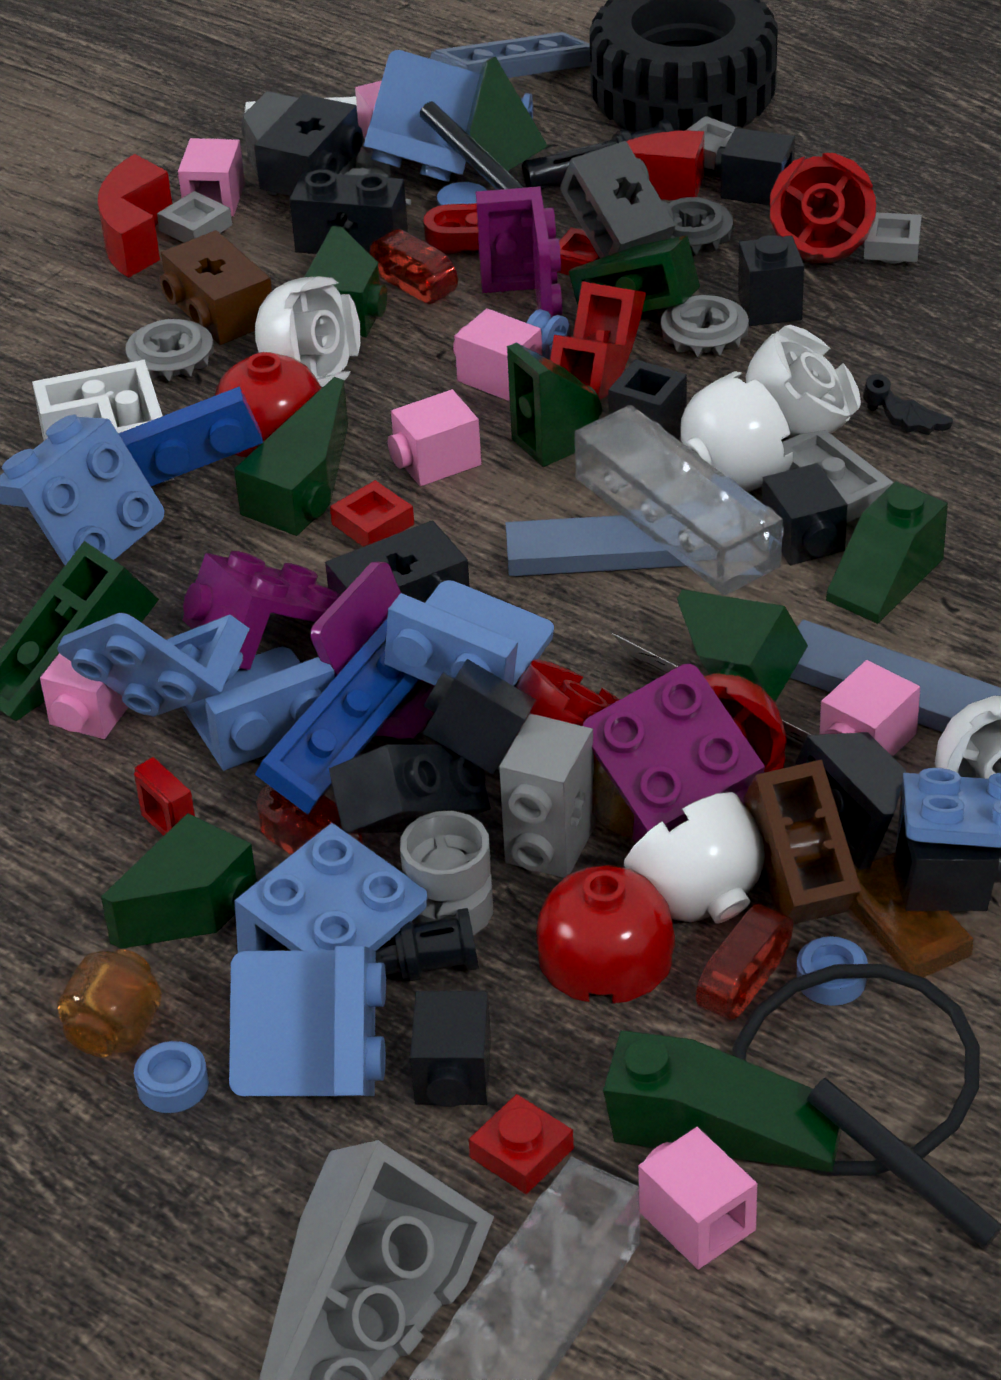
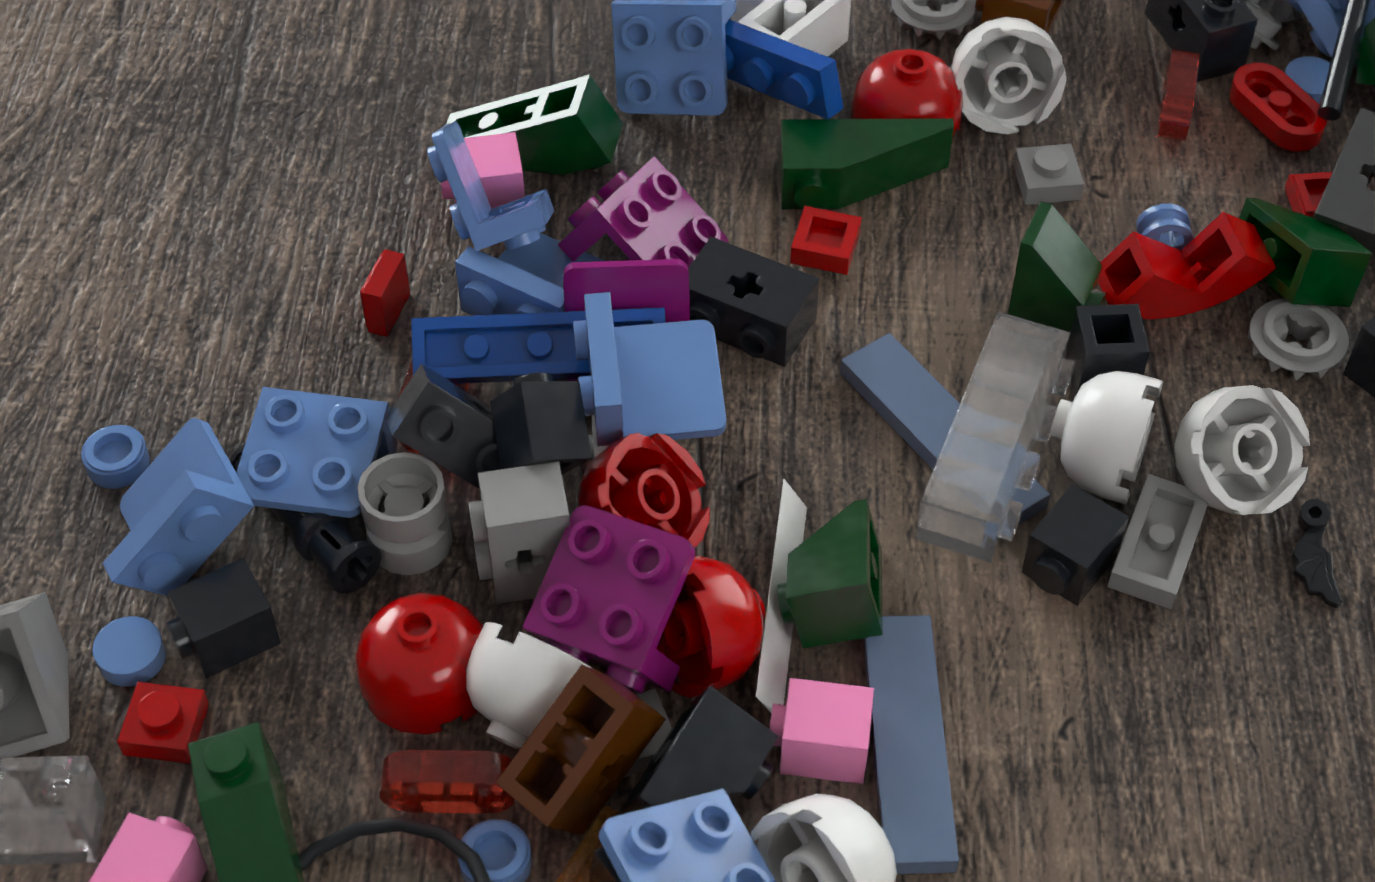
camera: 55 degrees right, 10 degrees up
clear orange head [57,949,162,1058] -> none
dark green slope [101,813,257,949] -> none
dark green slope [305,226,387,338] -> none
bright pink brick [387,389,481,487] -> none
bright pink brick [453,308,542,401] -> none
magenta bracket [476,187,562,317] -> none
dark green slope [826,481,948,624] -> none
none -> medium blue tile [93,616,166,687]
none -> light grey plate [1013,144,1084,205]

